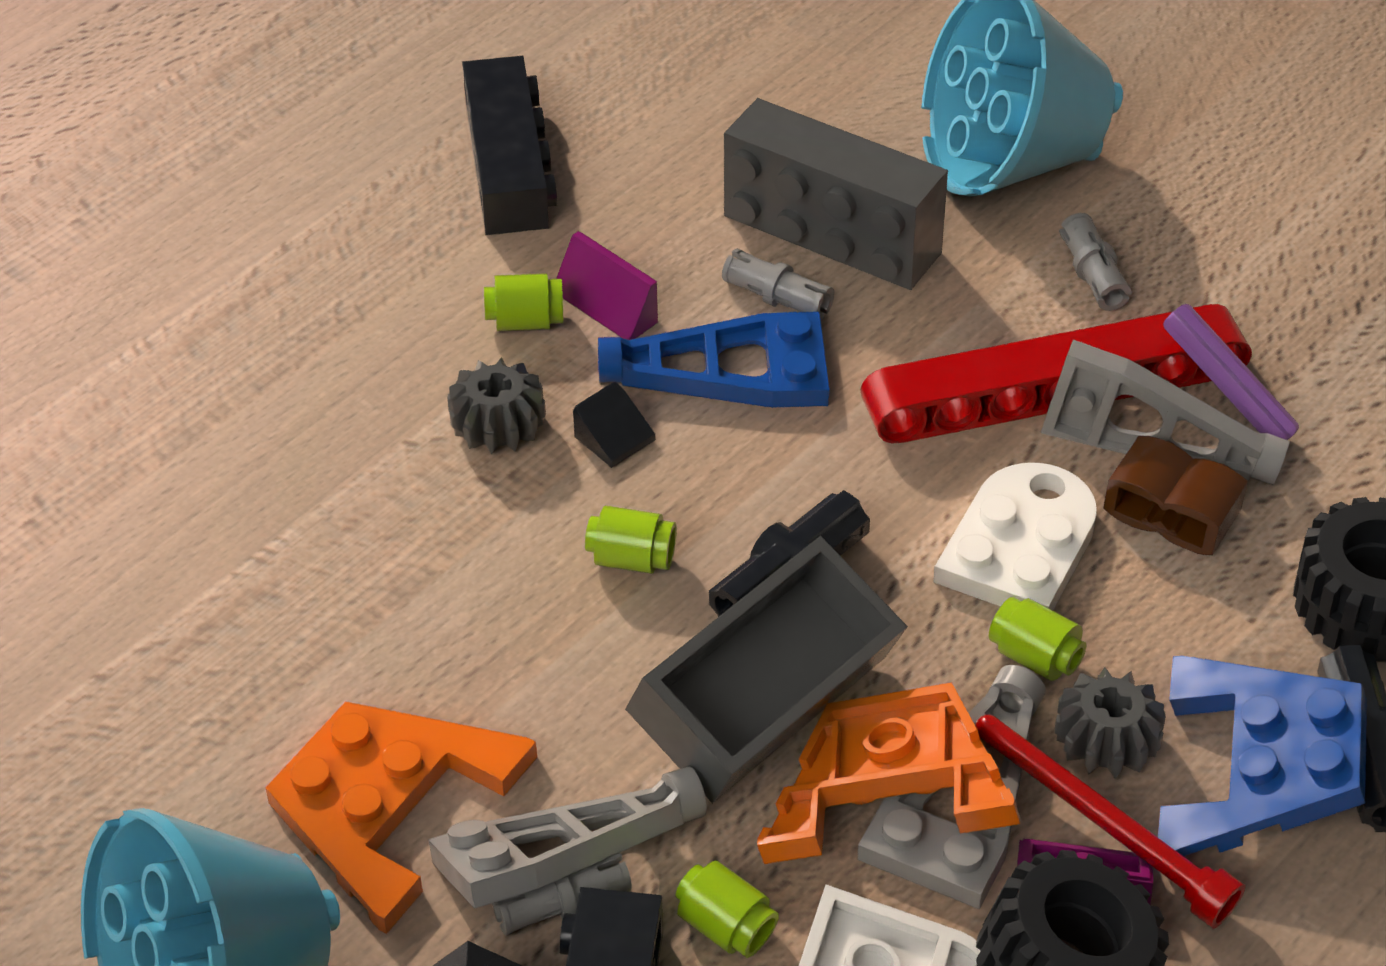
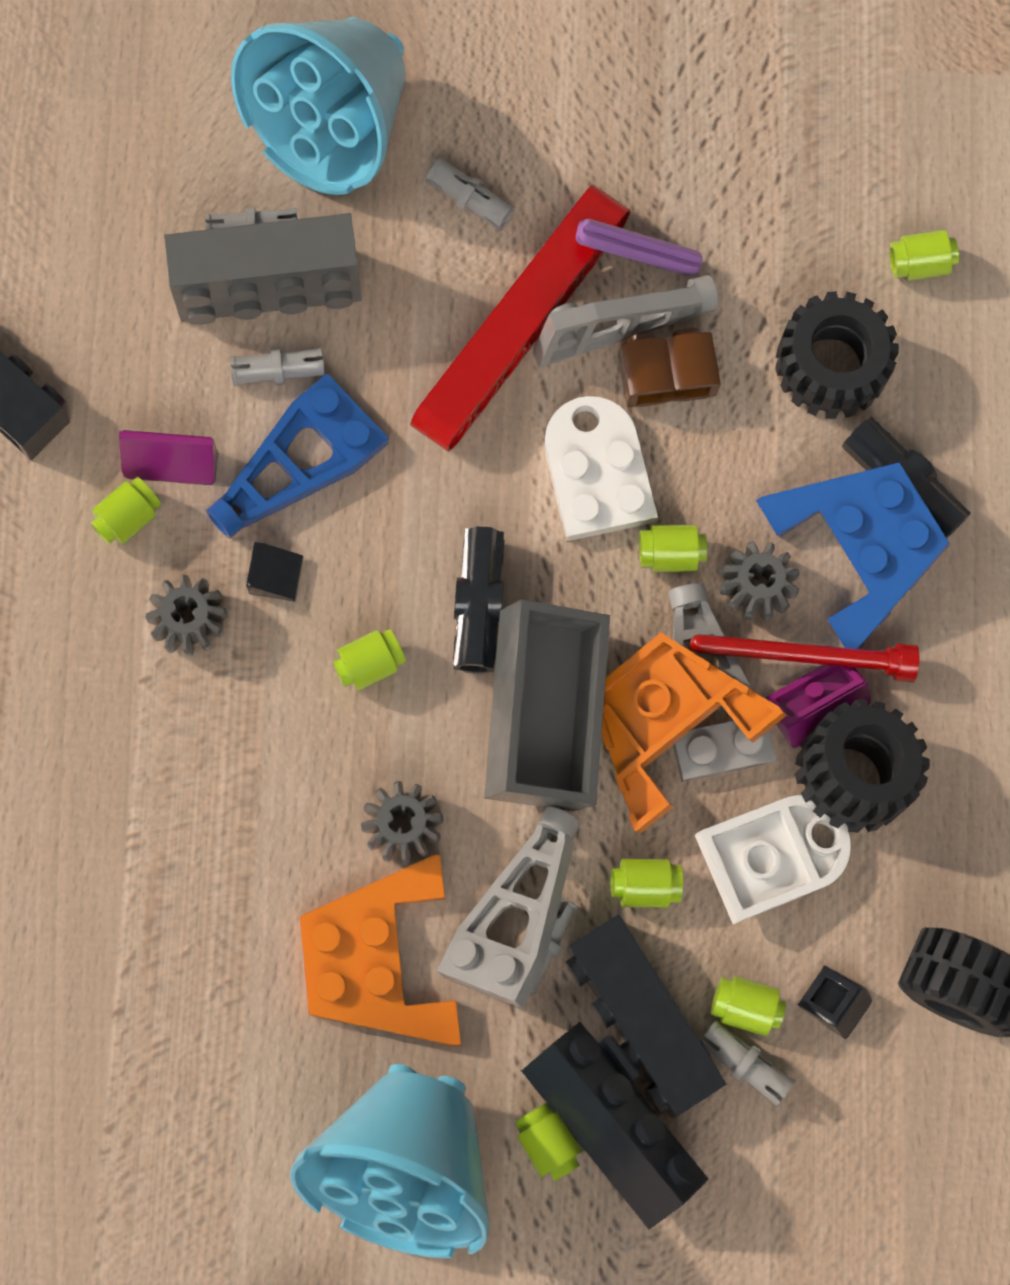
camera: 45 degrees left, 30 degrees up
none -> dark grey gear [361,781,443,865]

